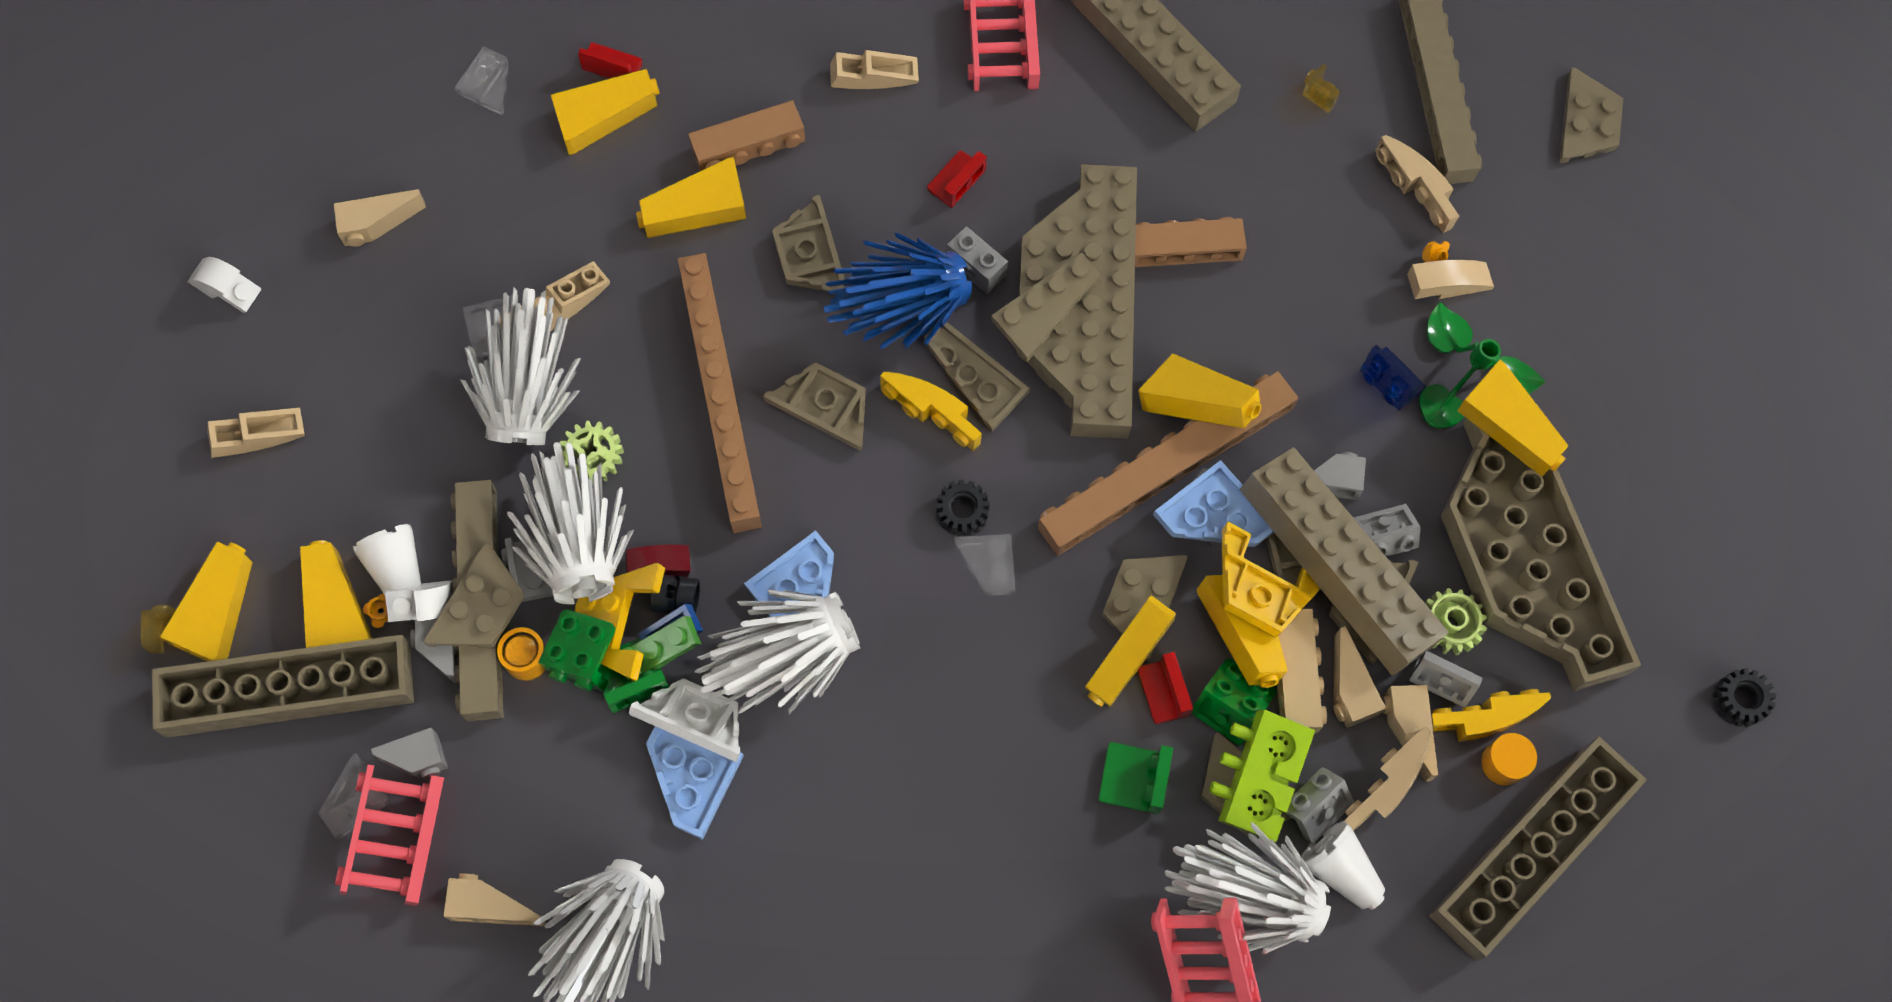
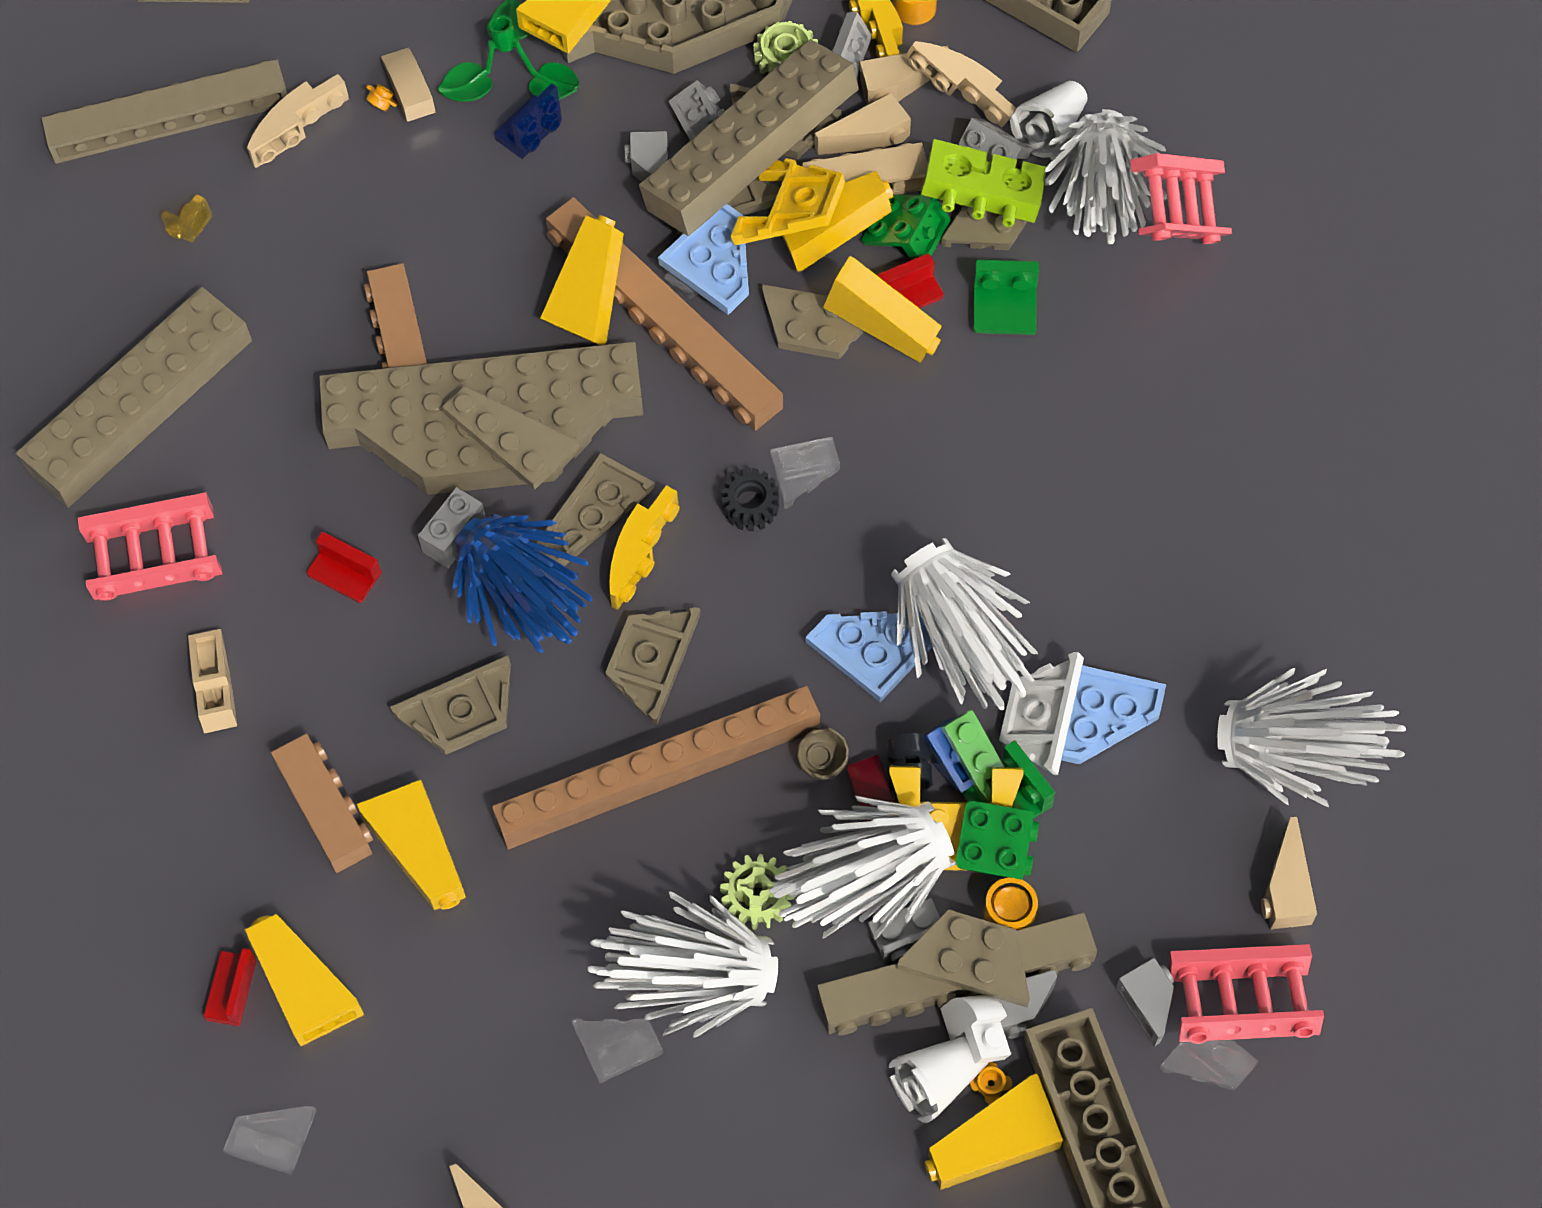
camera: 95 degrees left, 5 degrees down
tan slope [500,261,610,331] -> none
none -> dark tan hair [797,728,849,780]

